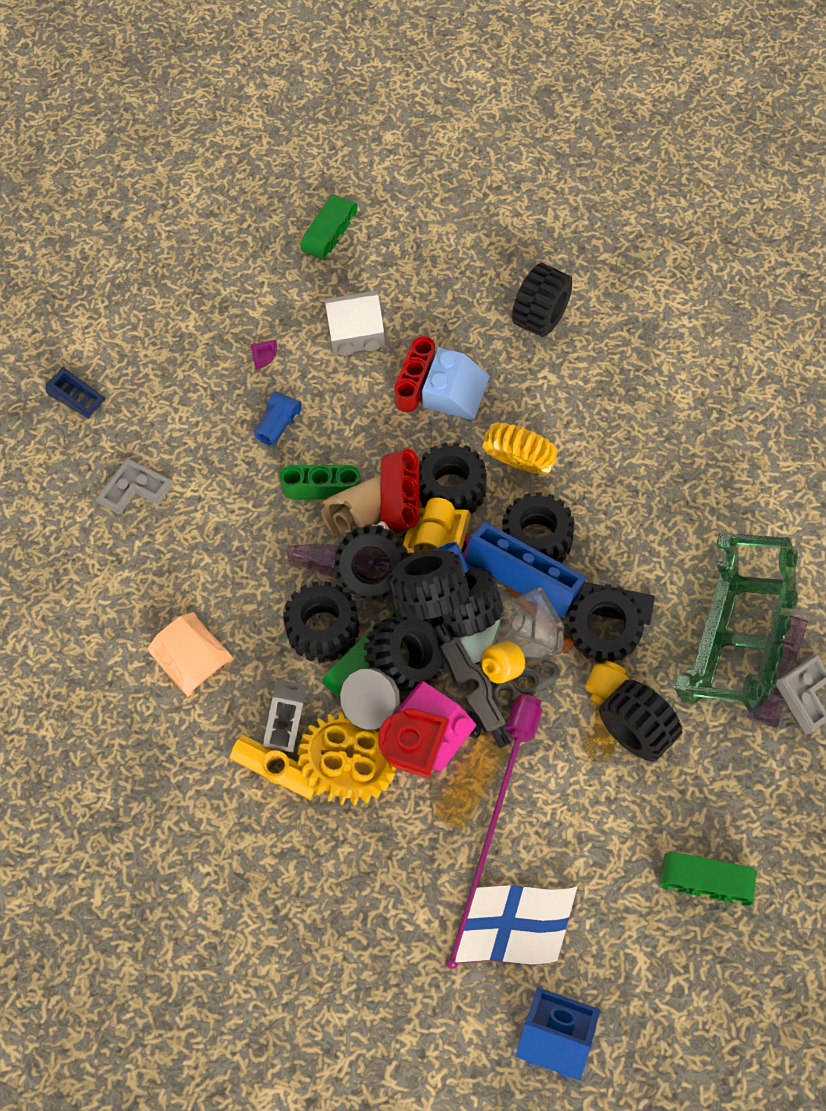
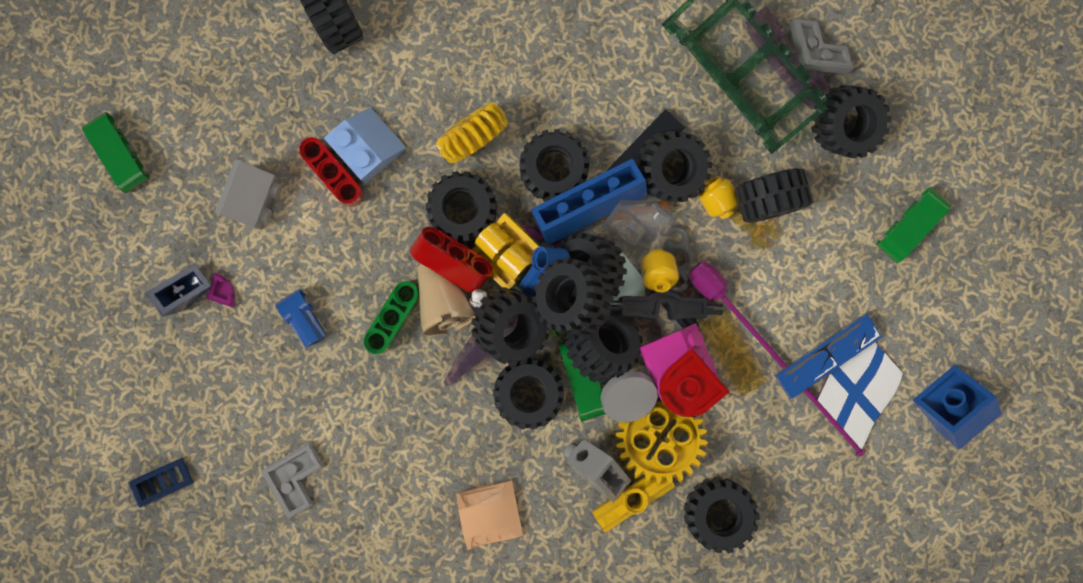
camera: 65 degrees left, 25 degrees up
none -> dark blue slope [145,264,211,317]
none -> black tyre [684,477,760,554]
none -> blue tile [774,314,882,399]
none -> black tyre [811,85,891,159]

